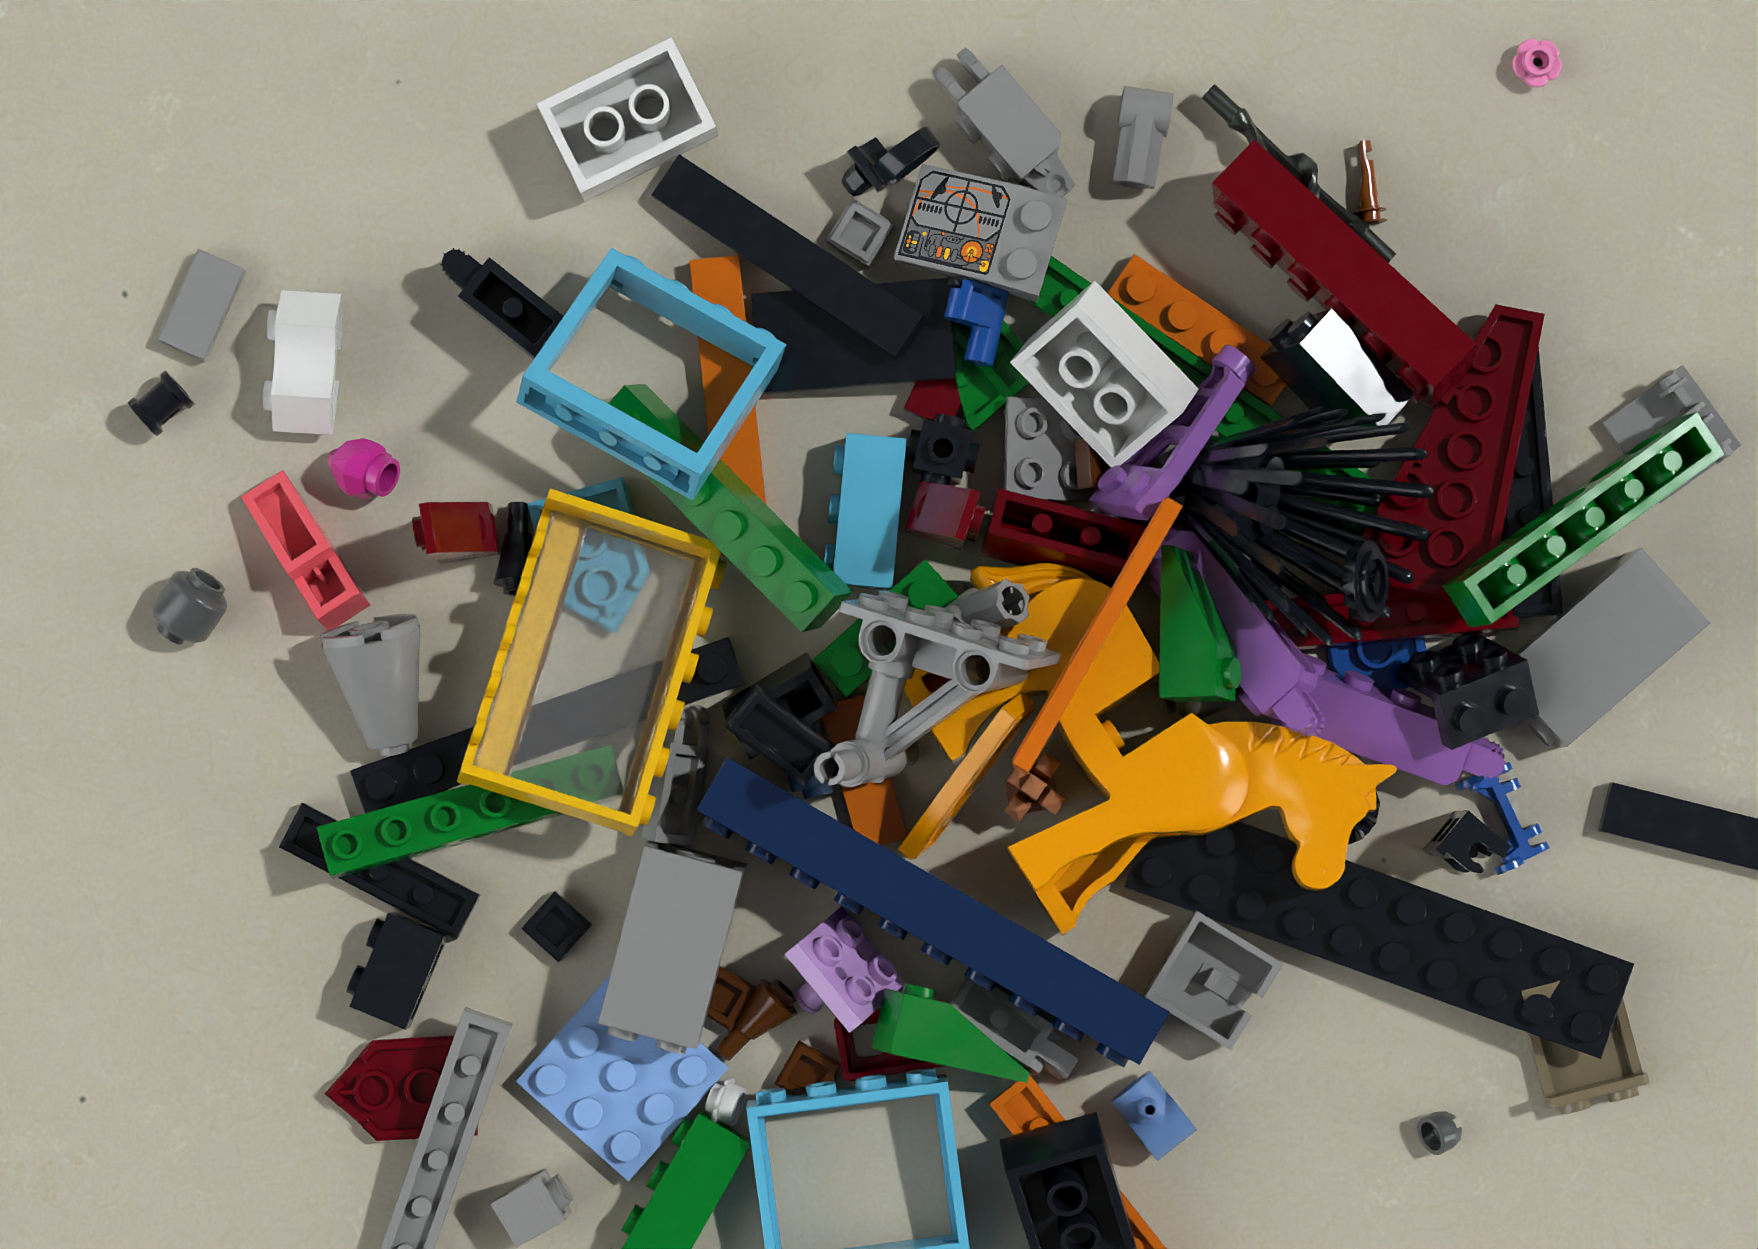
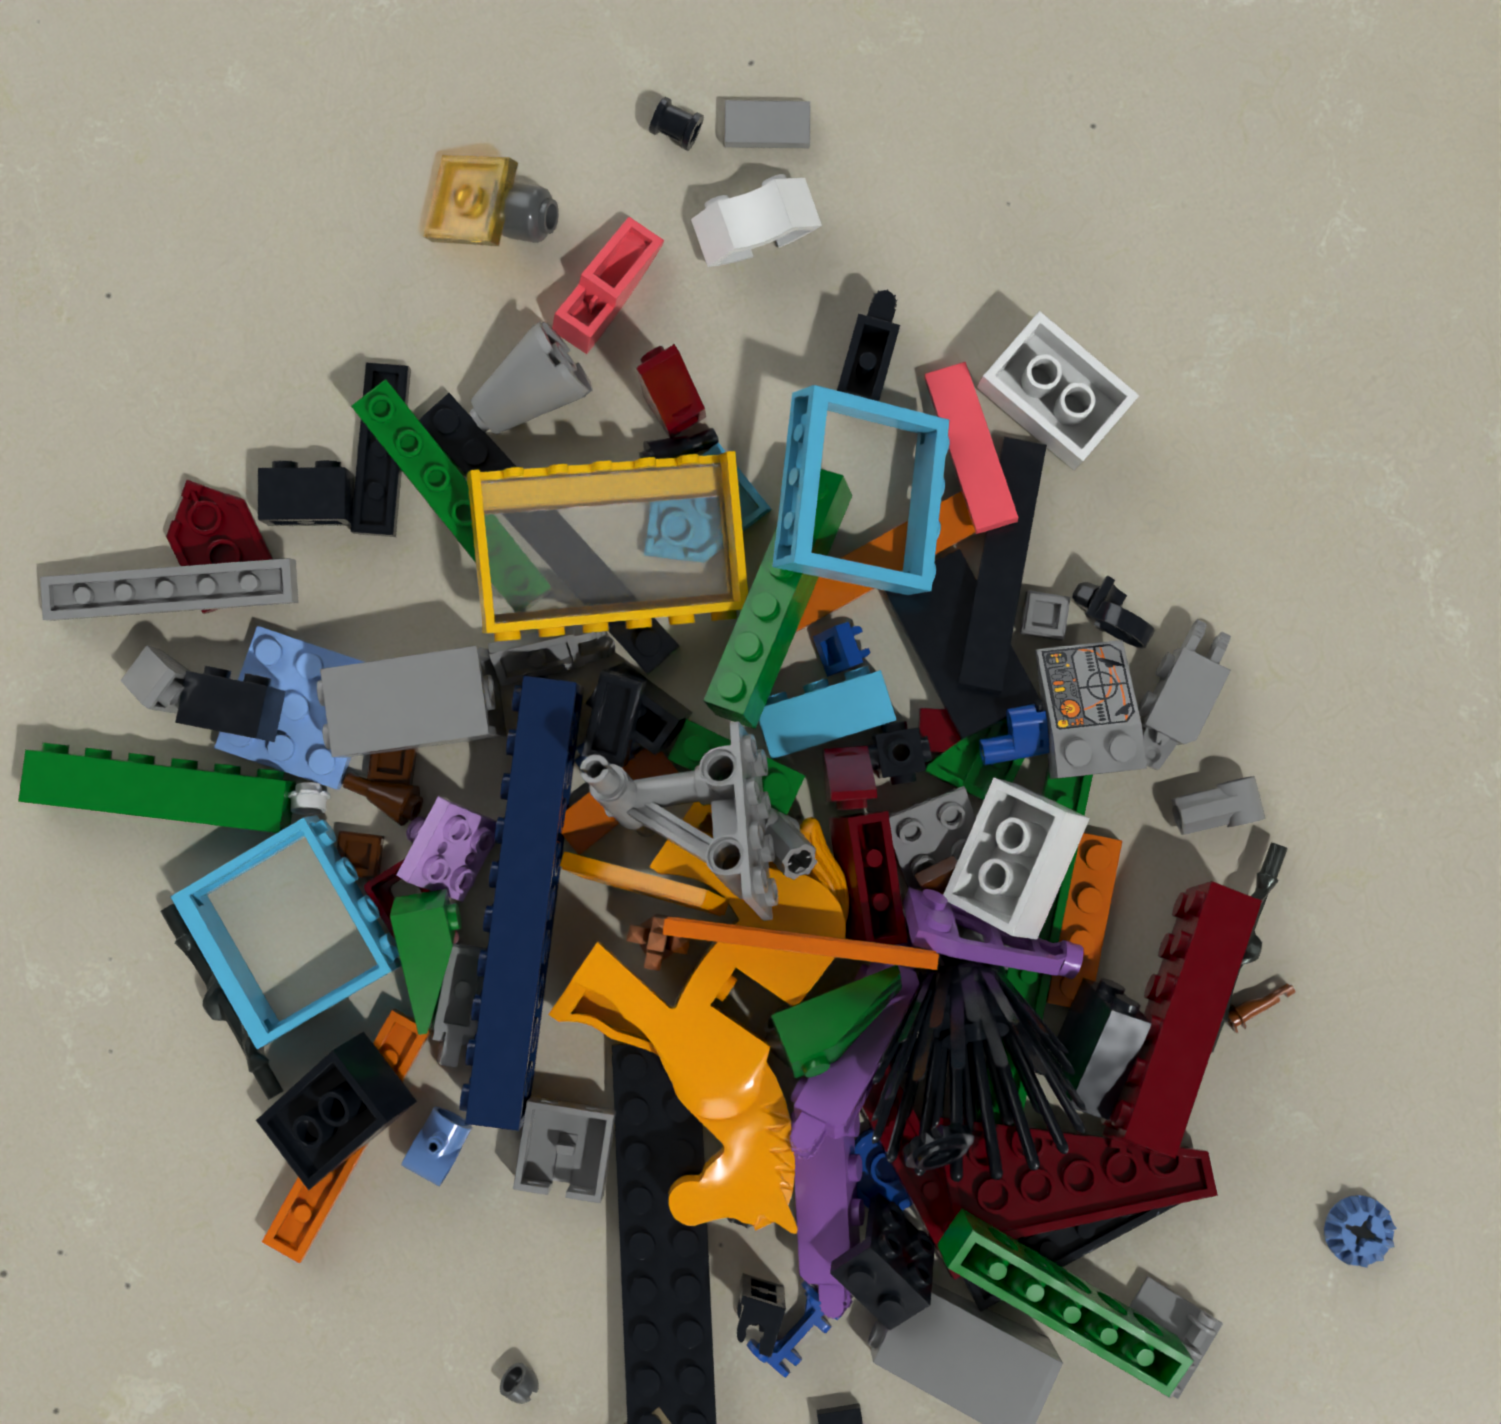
camera: 70 degrees right, 0 degrees up
dark pink rock [327,438,400,500] -> none
black tile [521,891,593,962] -> none
bright pink plate [1512,38,1562,87] -> none
none -> black brick [175,666,286,742]
none -> clear yellow tile [423,155,518,246]
none -> blue tile [813,622,870,677]
none -> coral tile [925,362,1018,534]
none -> medium blue gear [1324,1195,1397,1268]

